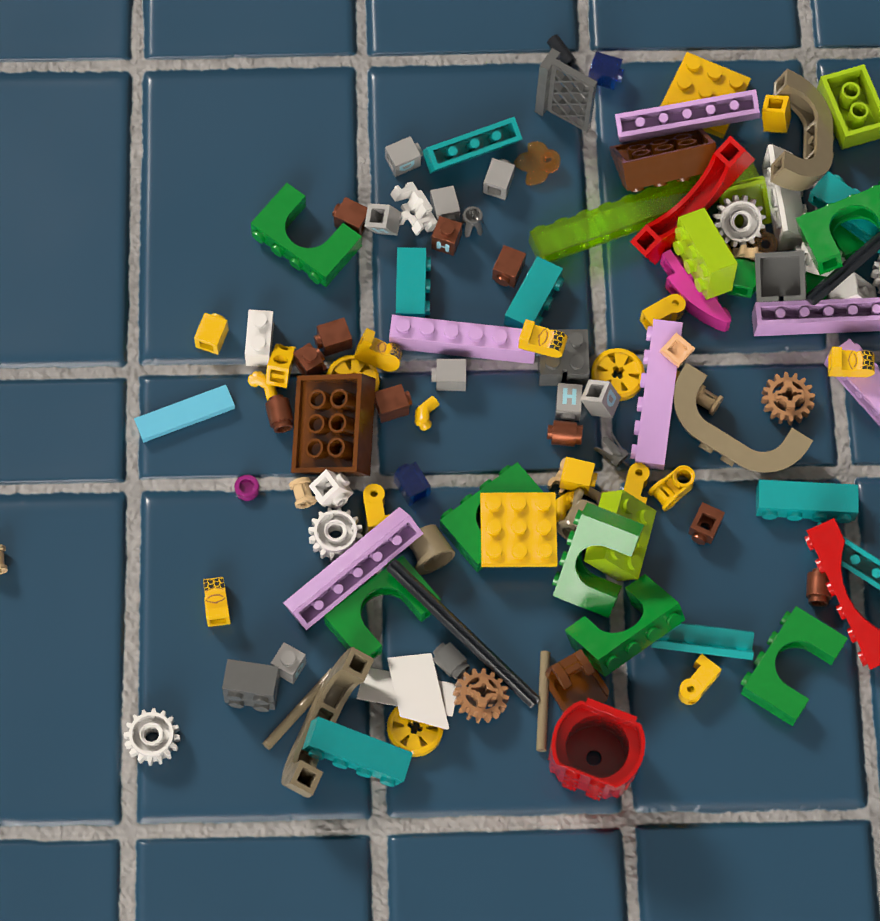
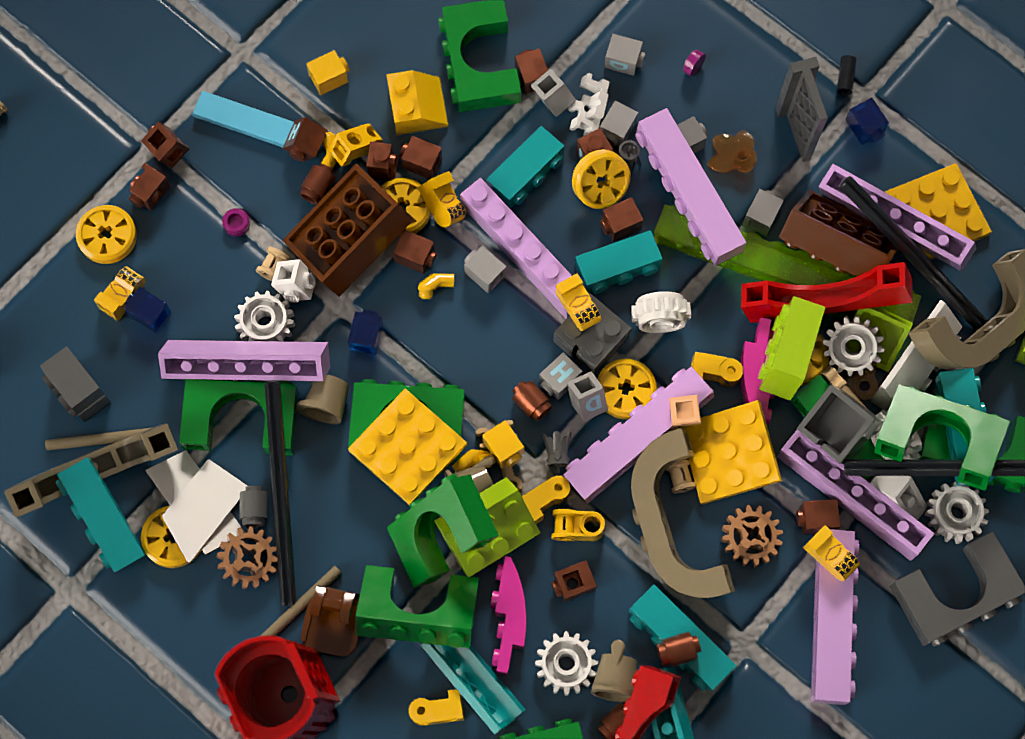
camera: 45 degrees right, 5 degrees up
white brick [245,310,274,367] -> none
light grey brick [271,642,306,684] -> none
yellow leg [363,484,390,532] -> none
teal brick [422,117,522,174] -> none
yellow brick [761,95,791,133] -> none
none -> yellow wheel [76,205,137,264]
none -> clear blue brick [124,287,171,333]
none -> copper brick [128,163,170,211]
none -> copper brick [141,121,190,168]
none -> copper brick [282,117,327,162]
none -> yellow slope [387,70,448,135]
none -> dark pink slope [491,556,526,676]
none -> white gear [535,631,598,696]
none -> yellow wheel [572,150,631,209]
none -> dark tan hat [591,640,638,703]
none -> white gear [631,292,691,333]
none -> lavender brick [636,108,747,266]
none -> copper brick [656,631,701,667]
none -> yellow plate [680,400,782,505]
none -> magenta tile [683,49,706,77]
none -> light grey brick [743,189,784,236]
none -> copper brick [796,499,840,535]
none -> black axle [839,176,988,331]

